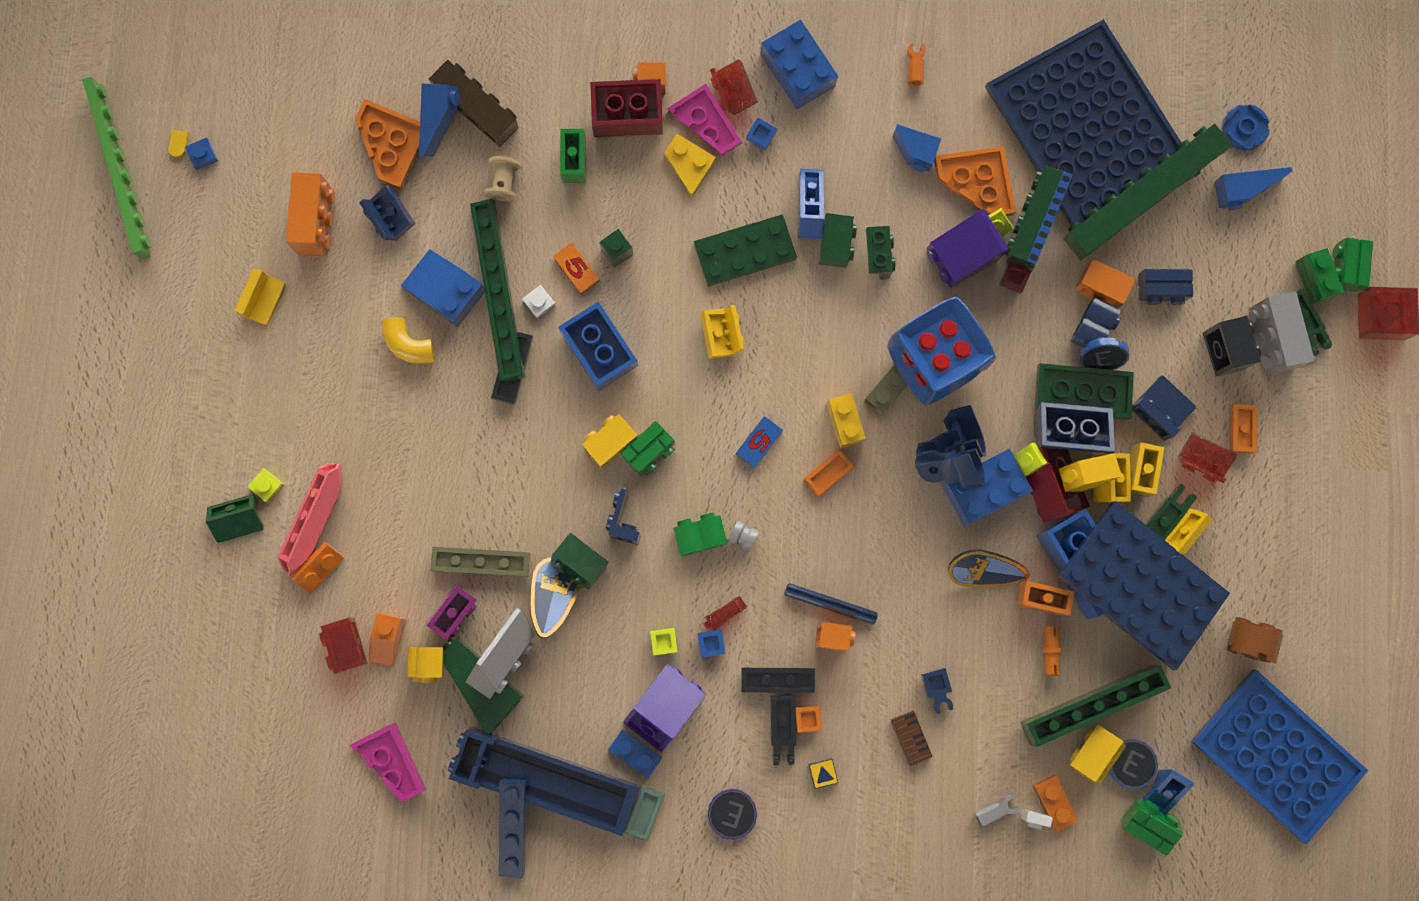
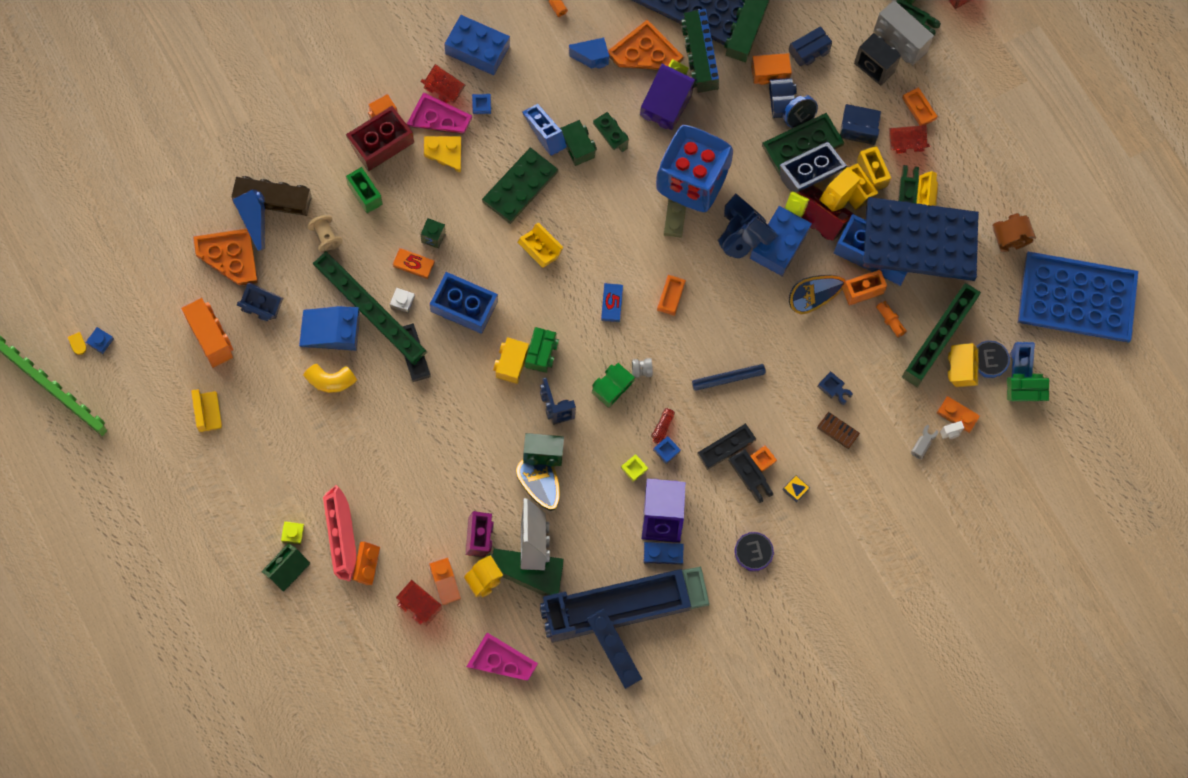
camera: 30 degrees left, 10 degrees down
olive plate [430,547,530,577] -> none
orange brick [815,622,855,651] -> none
yellow brick [826,393,866,449] -> none
dark red plate [999,262,1032,294] -> none

